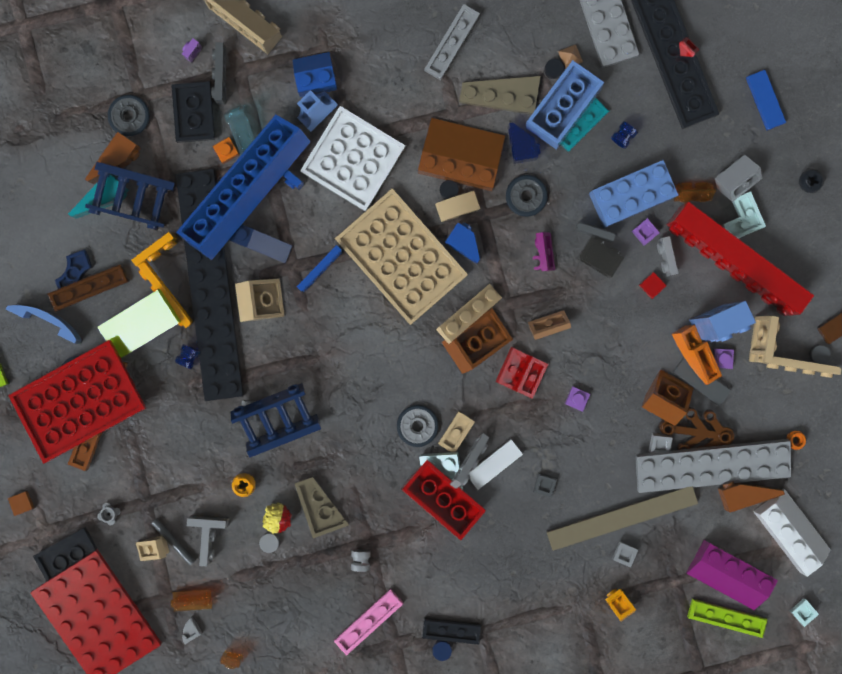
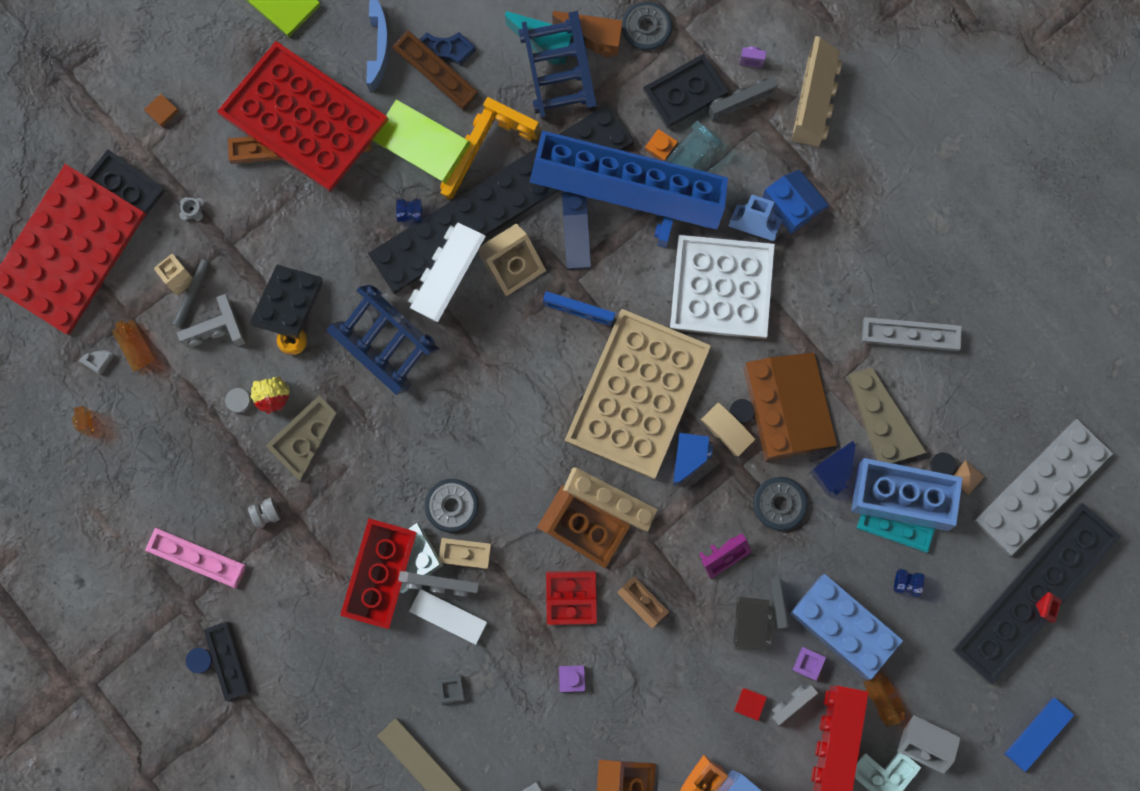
camera: 60 degrees right, 10 degrees down
none -> black plate [251,264,323,339]
none -> white slope [408,223,485,322]

